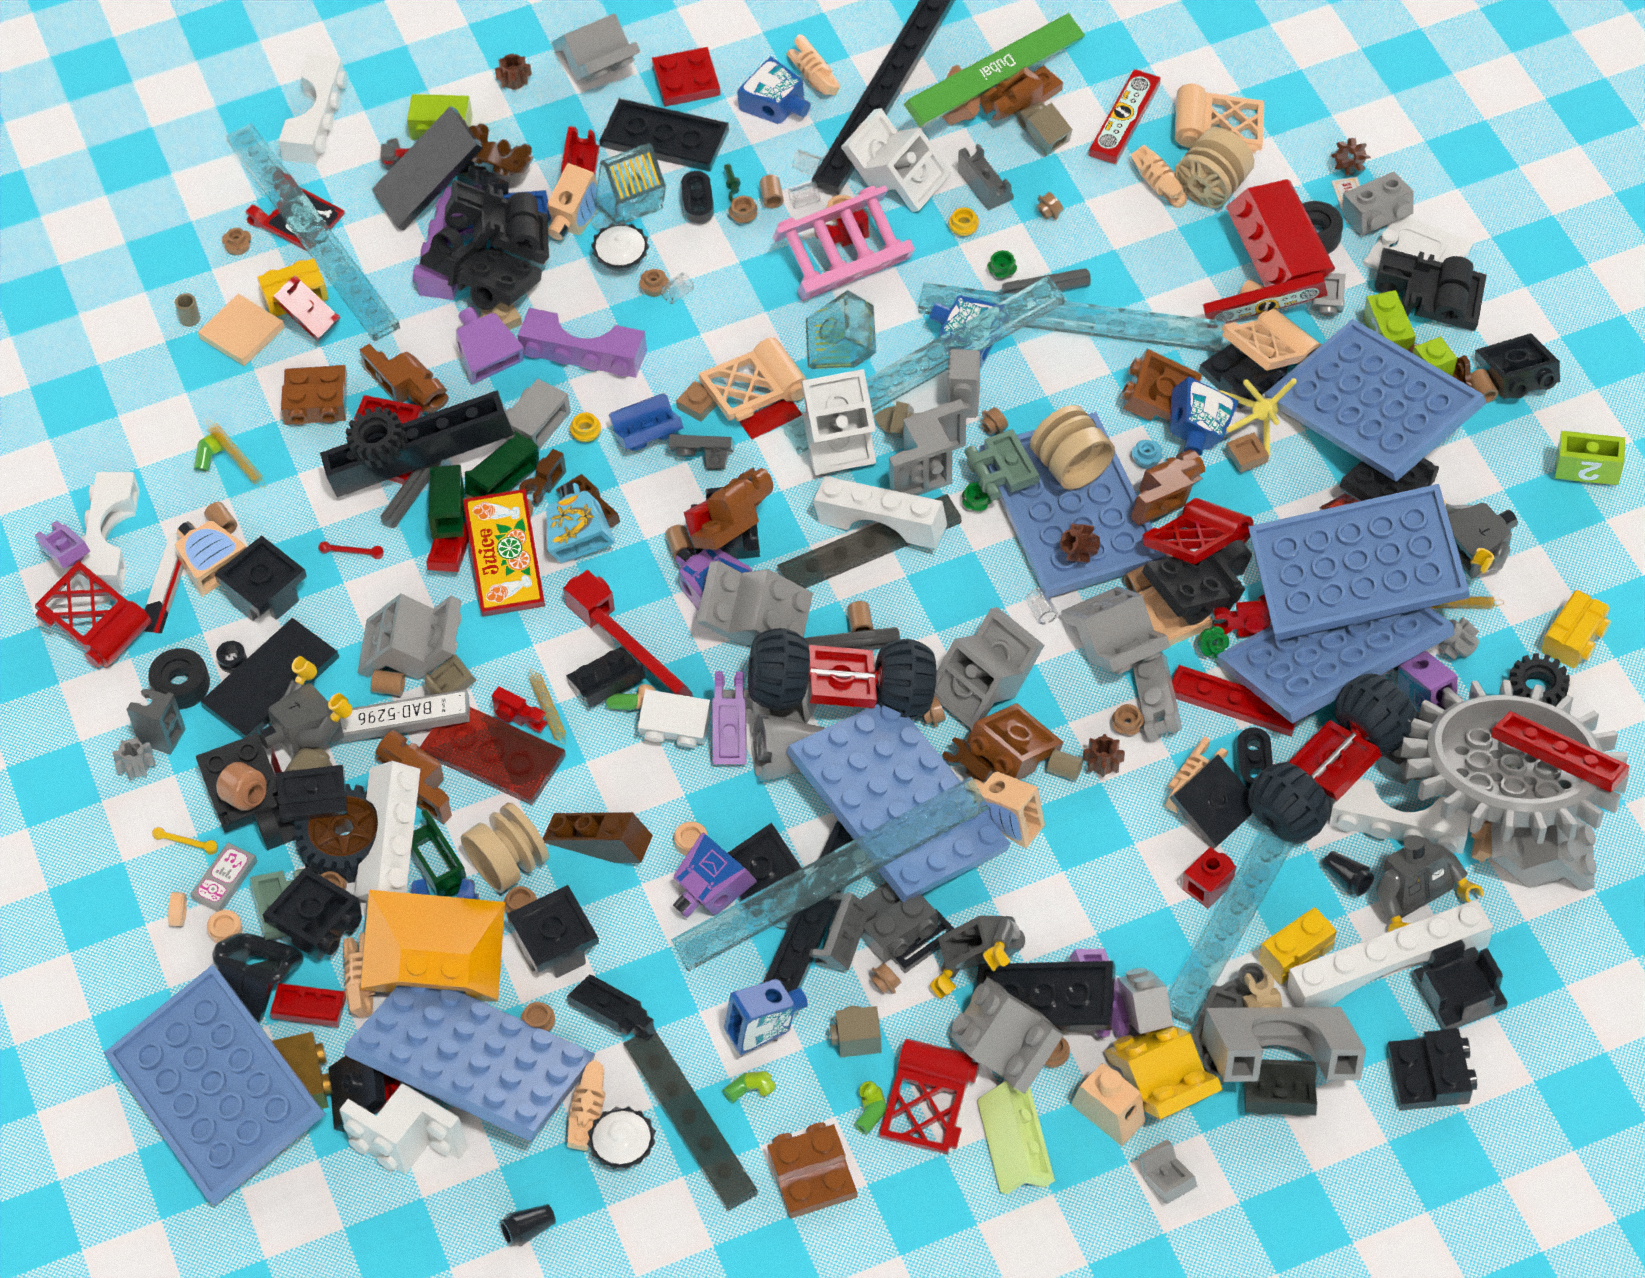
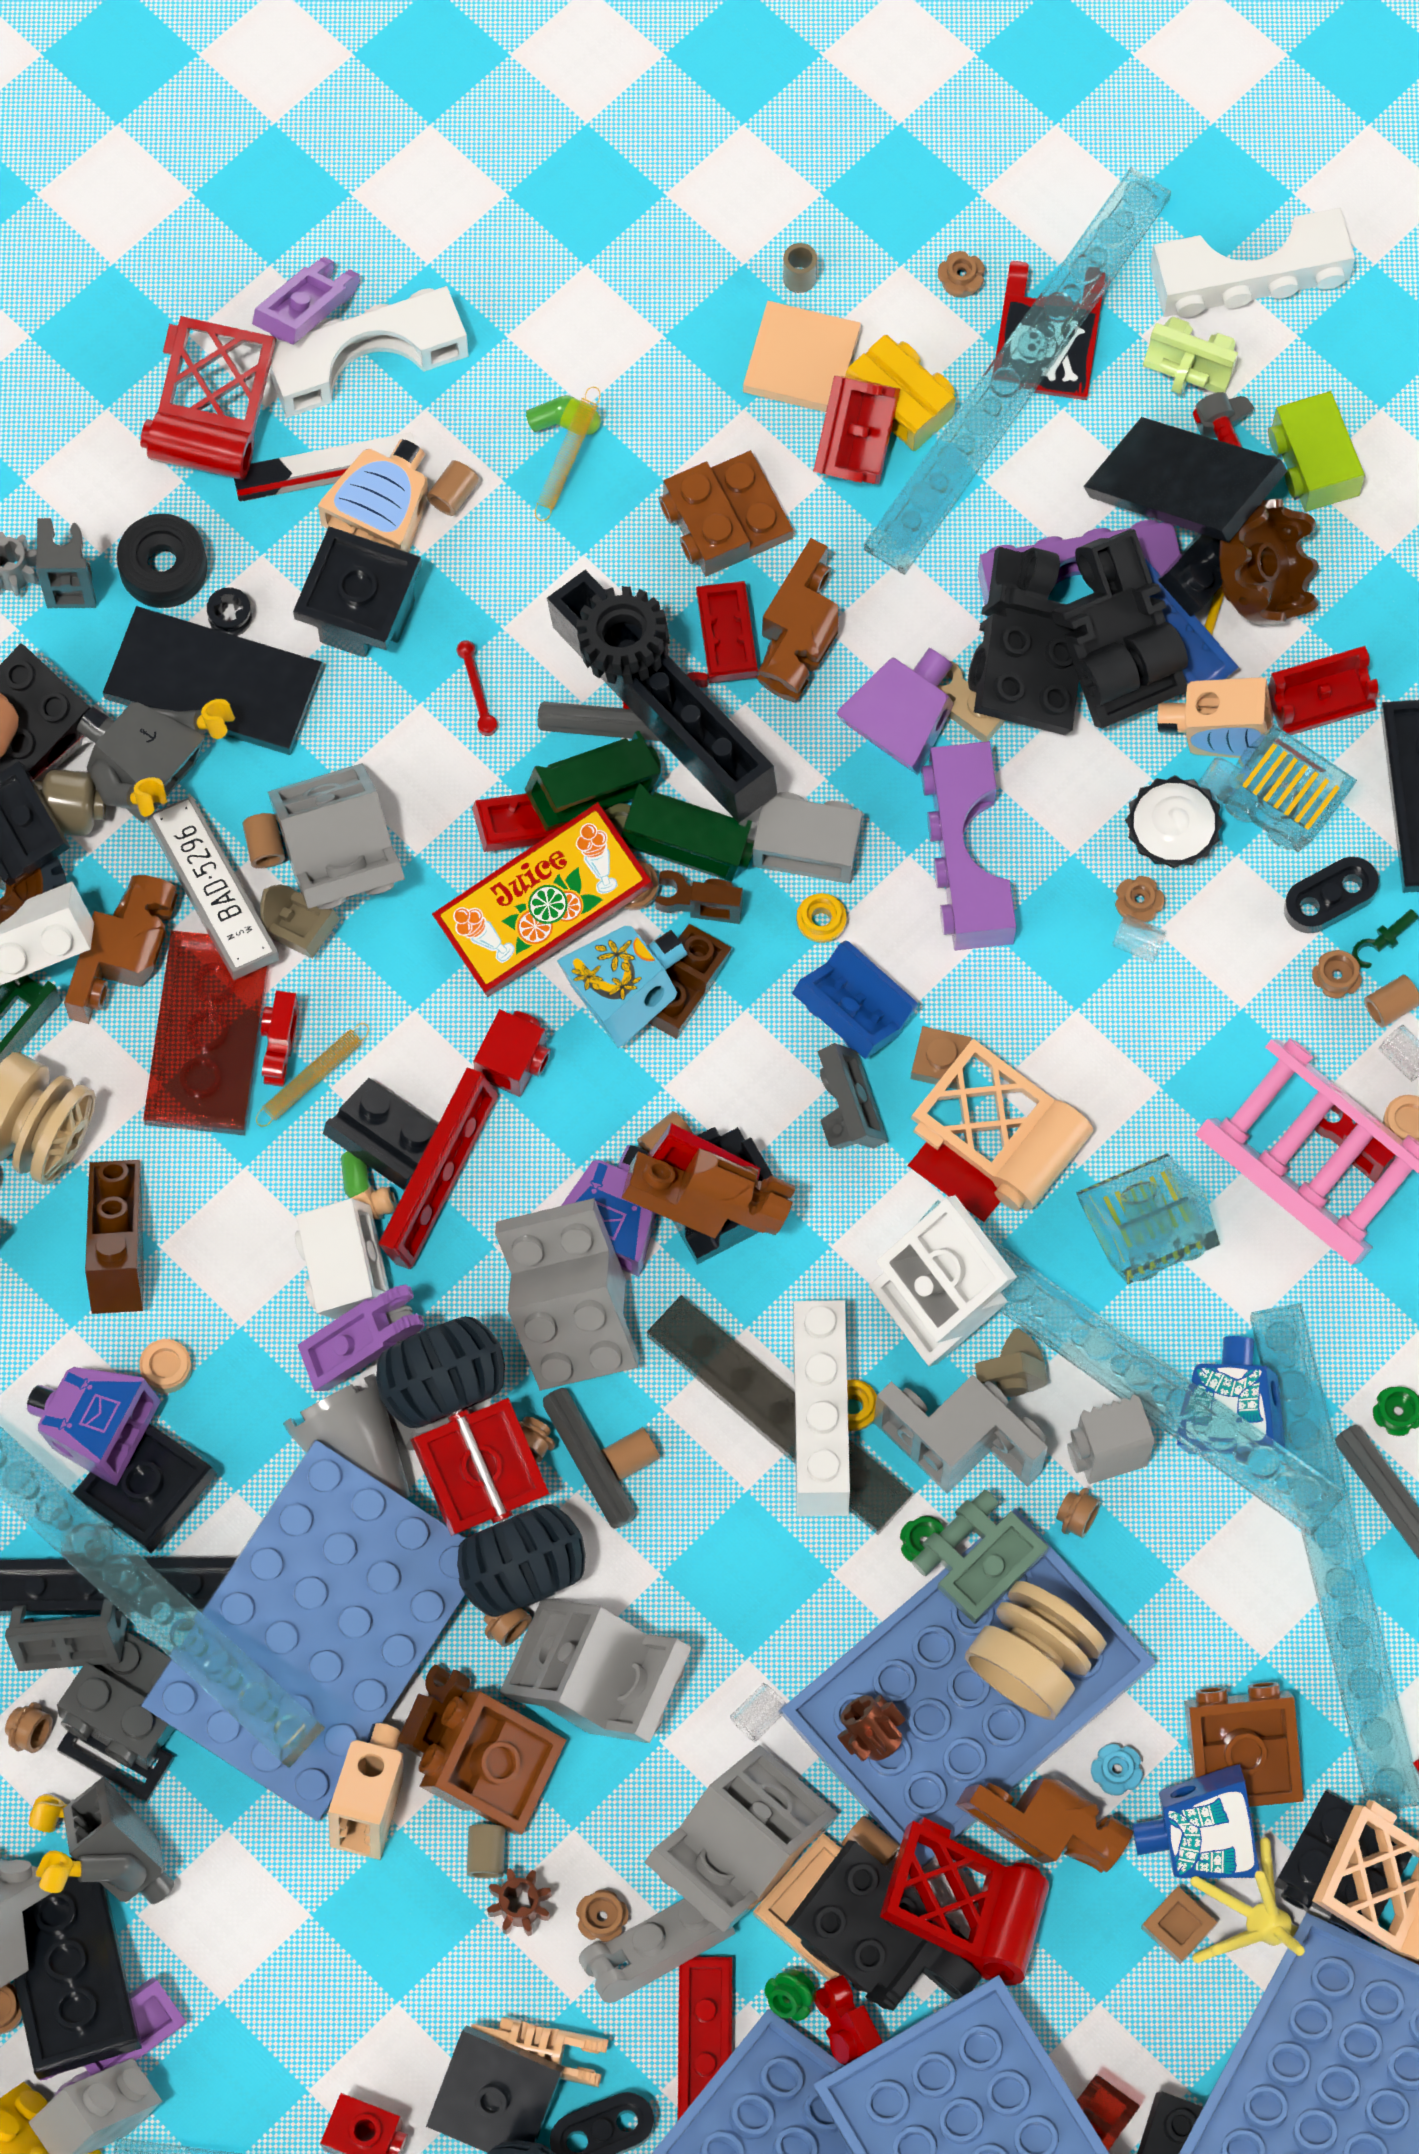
camera: 65 degrees right, 15 degrees up
none -> yellowish green hips [1143,317,1238,395]

